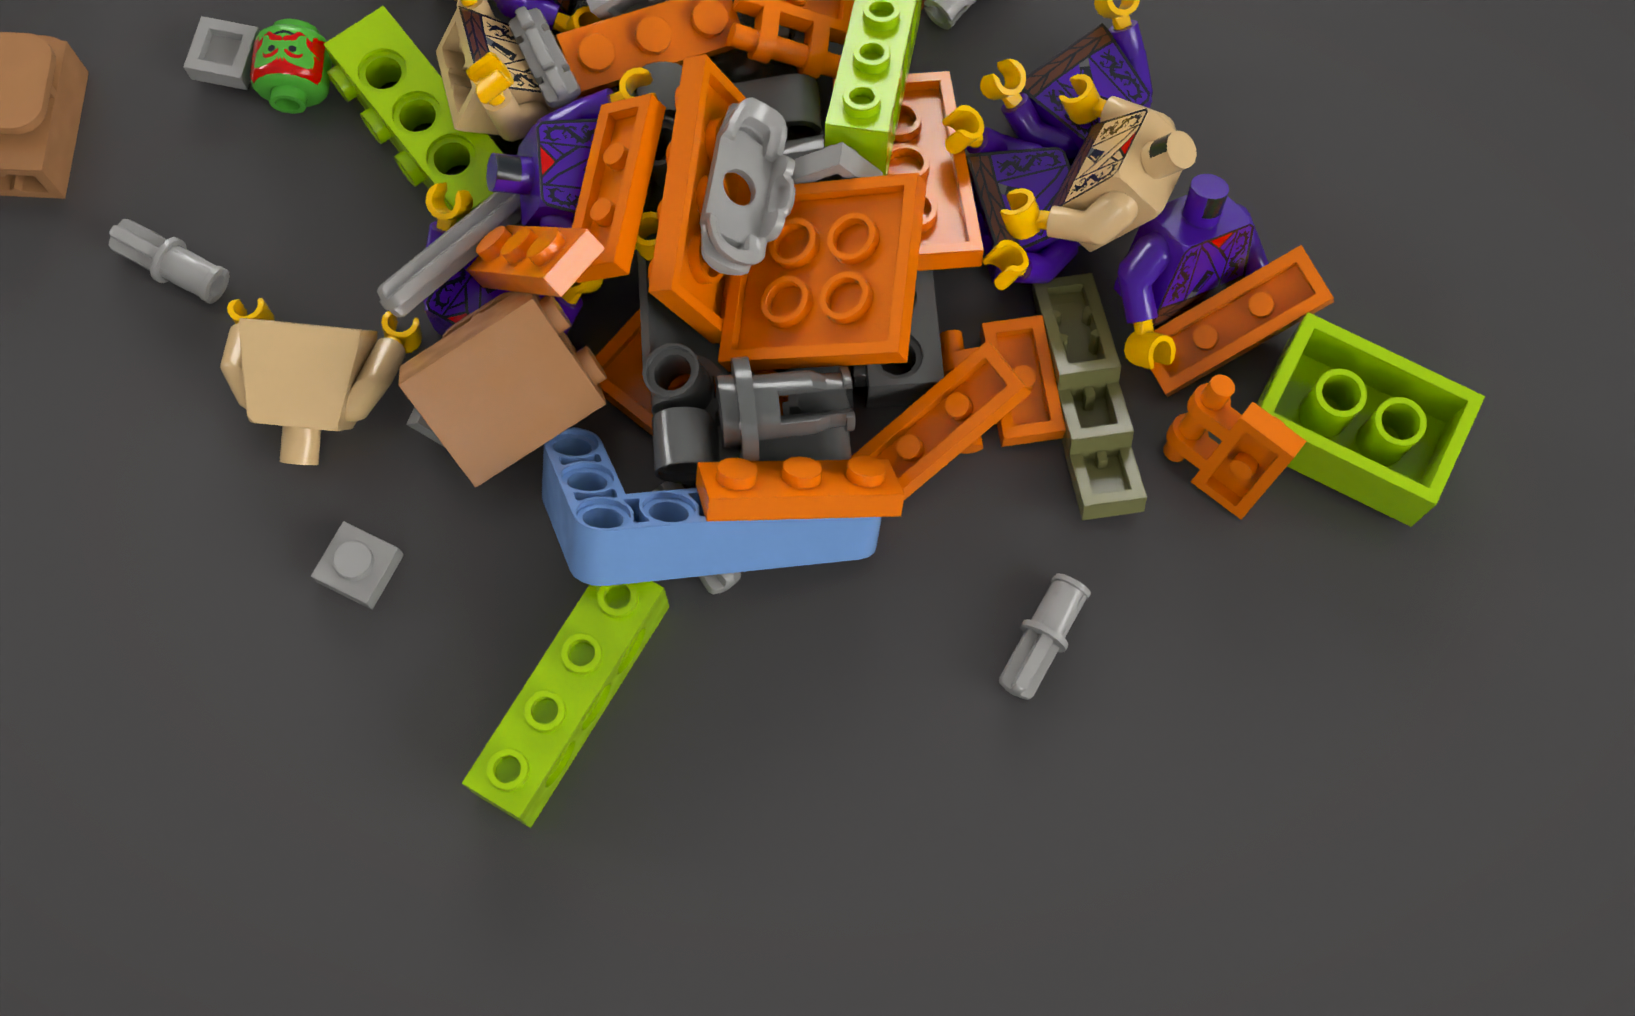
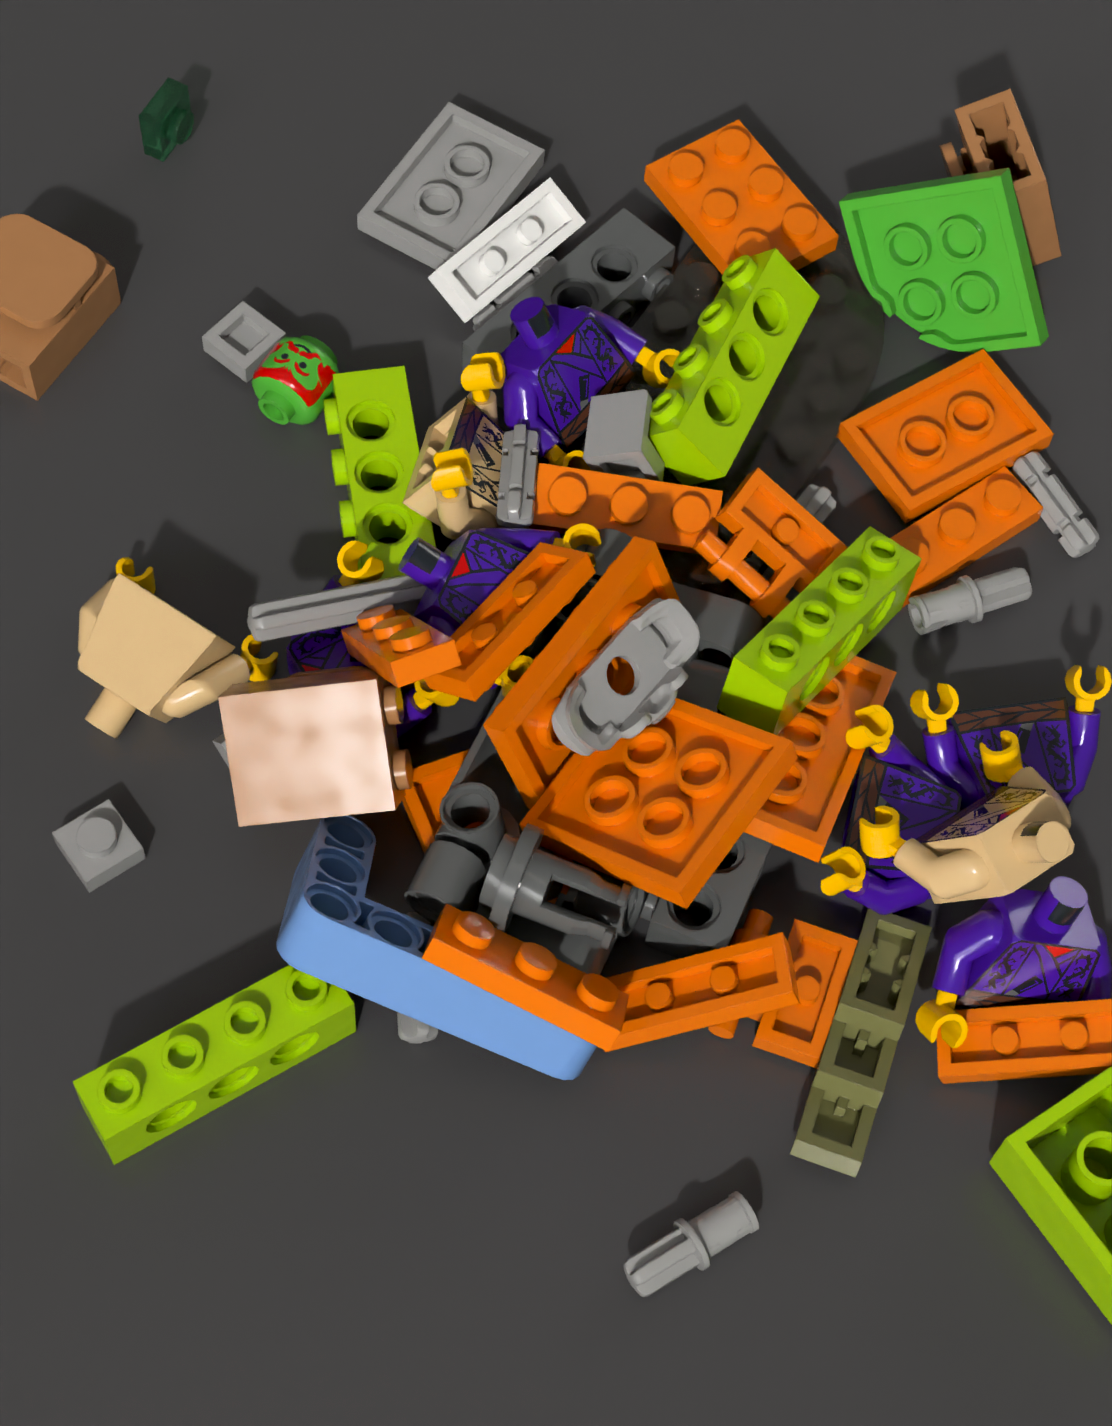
camera: 25 degrees right, 10 degrees down
light grey axle [108,219,230,304] -> none
light grey plate [792,142,883,184] -> none
orange plate [1163,374,1307,520] -> none

